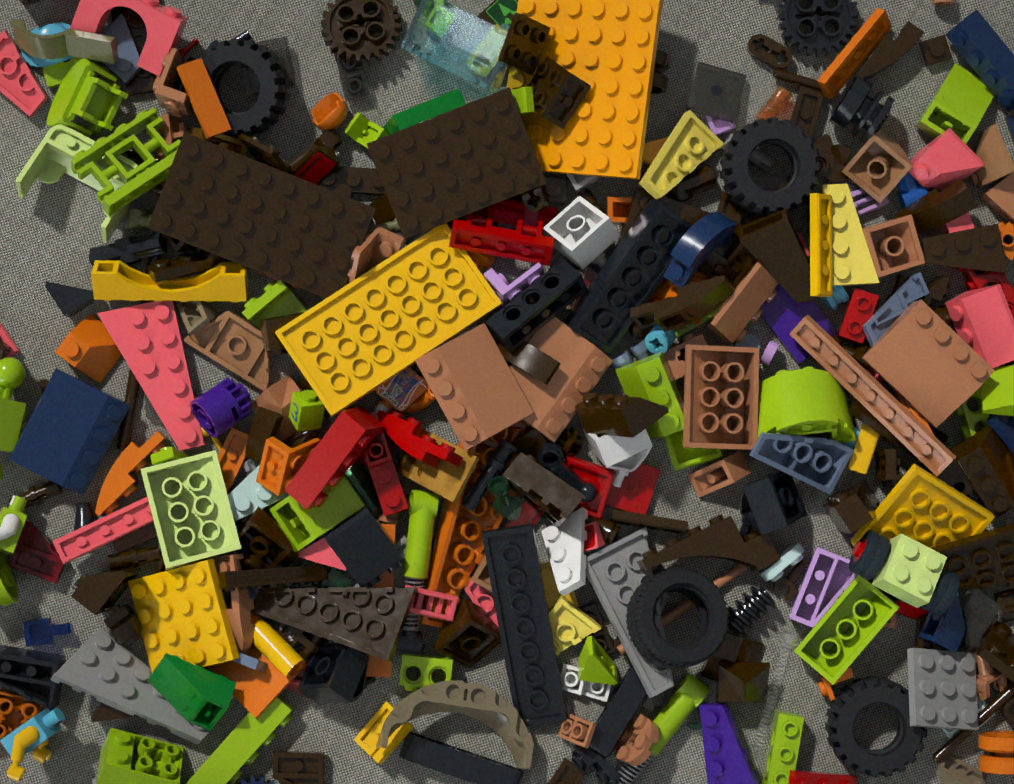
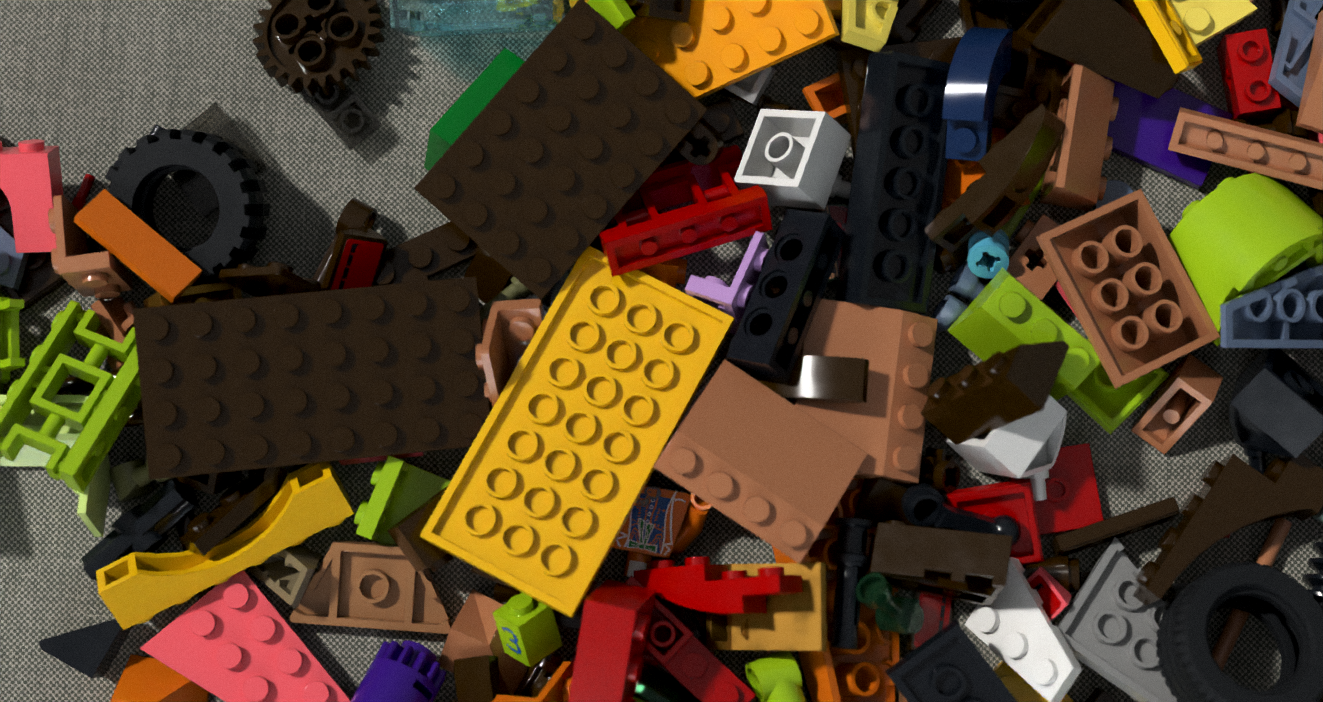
camera: 30 degrees left, 5 degrees down
orange hair [311,92,348,131] -> none
lime bracket [344,112,390,150] -> none
lavender tile [760,341,780,367] -> none
medium azure wheel [821,286,849,311] -> none

